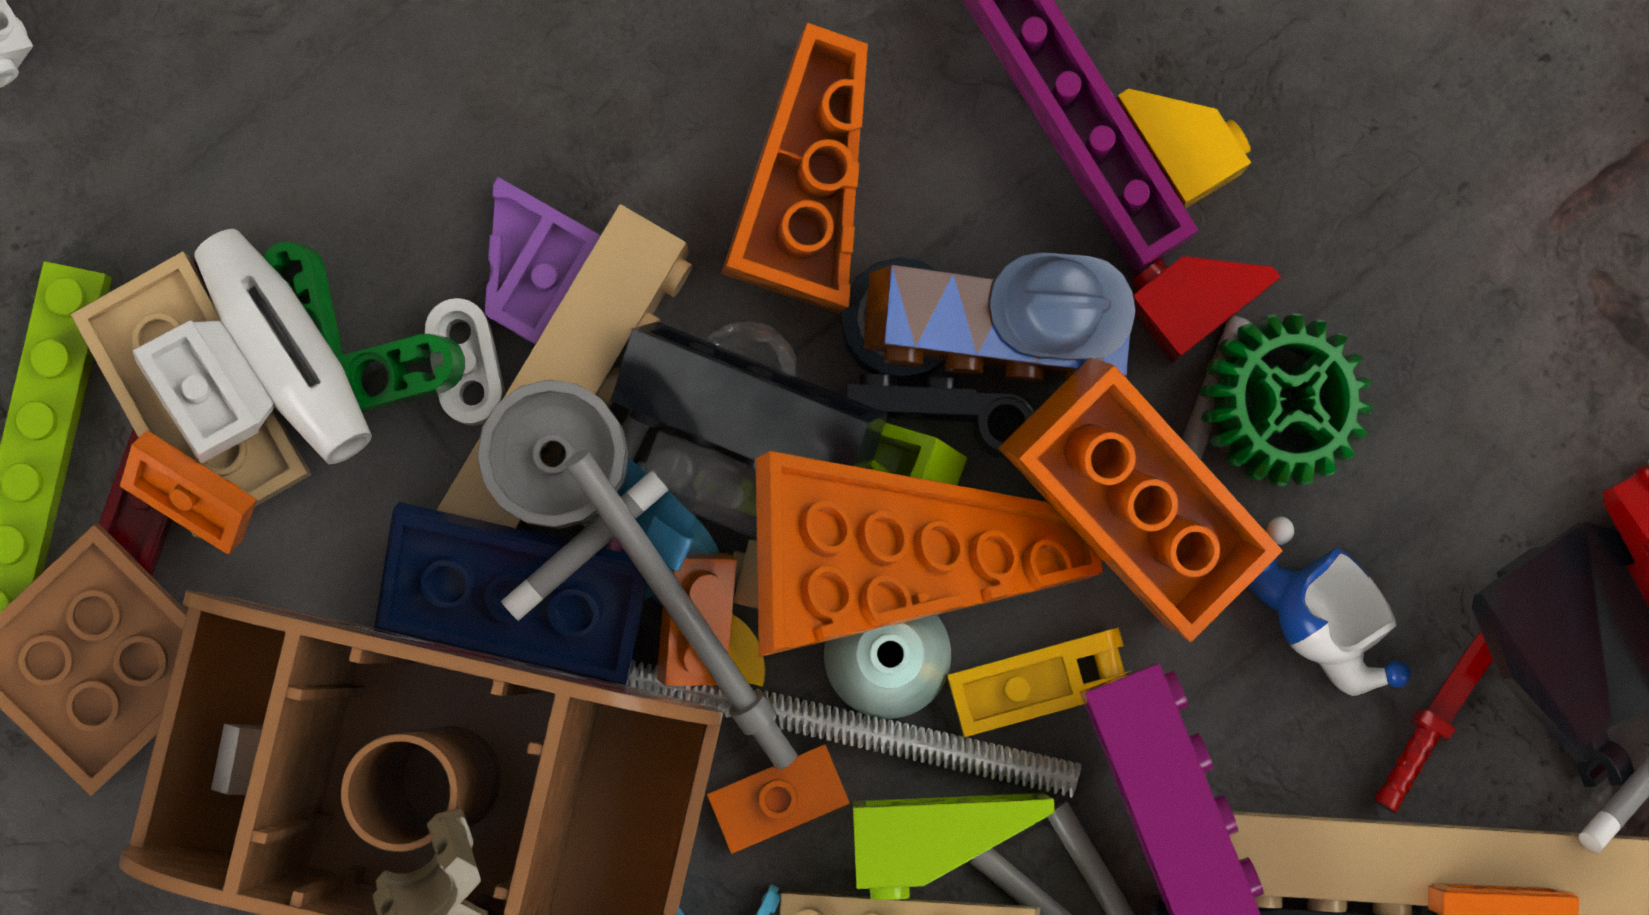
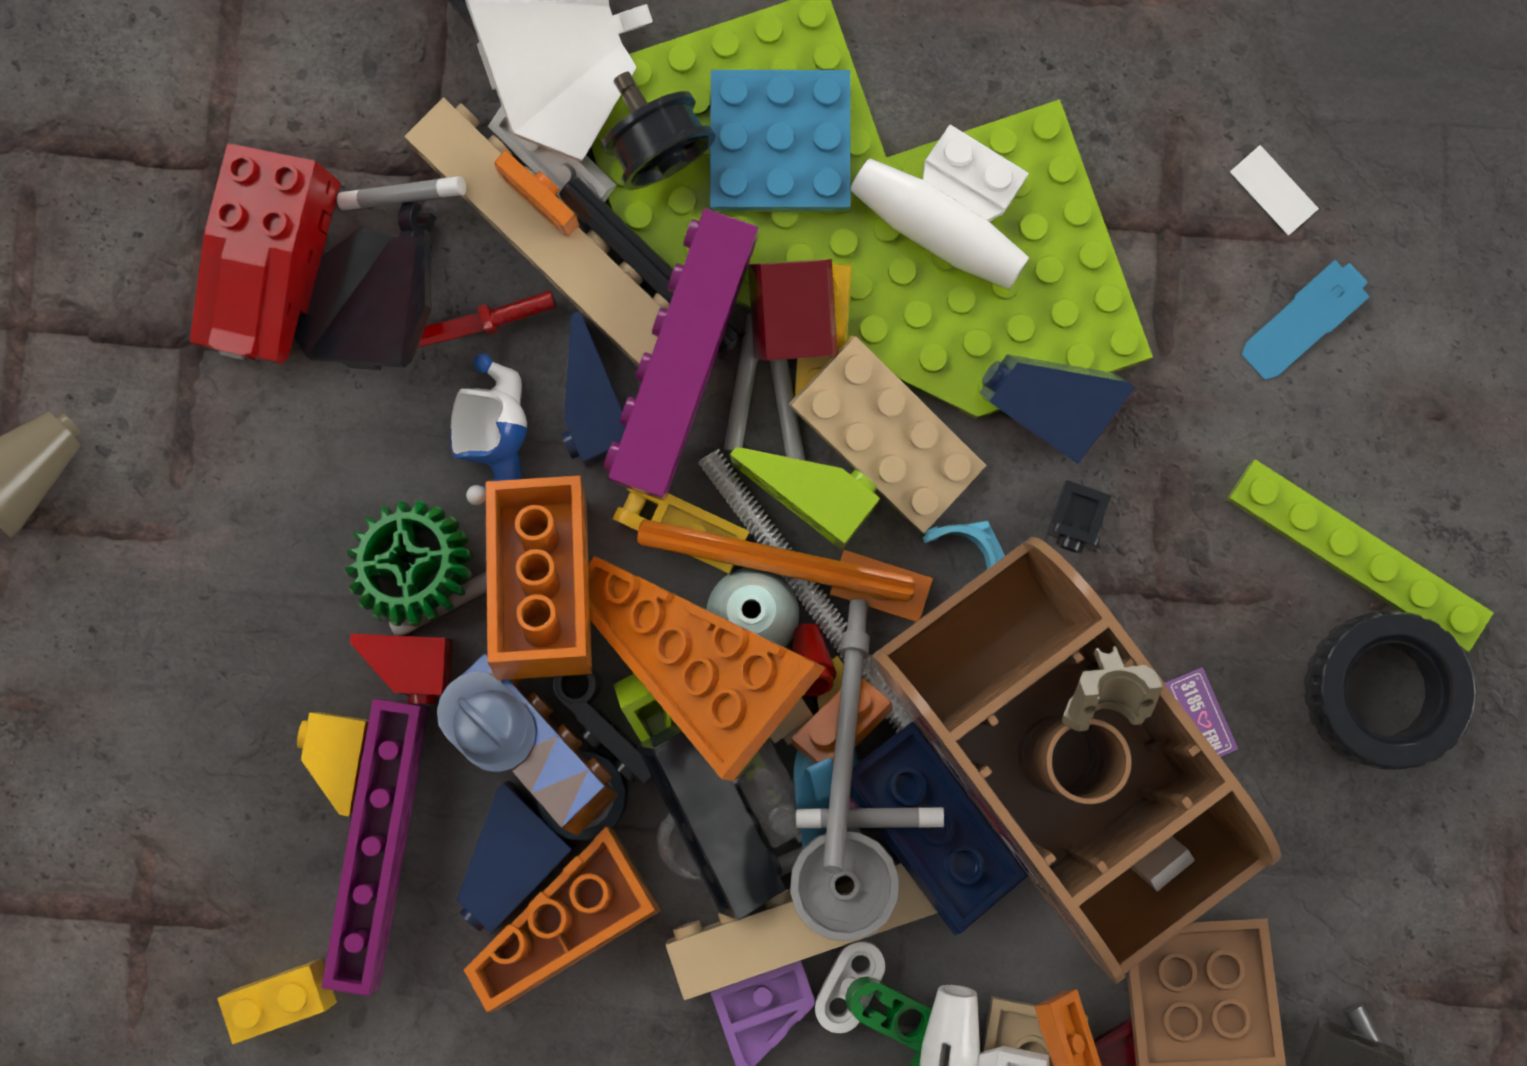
camera: 140 degrees left, 0 degrees up
none -> dark blue slope [457,781,576,933]
none -> dark blue slope [561,311,626,467]
none -> orange axle [637,519,916,602]
none -> red cone [792,624,837,697]

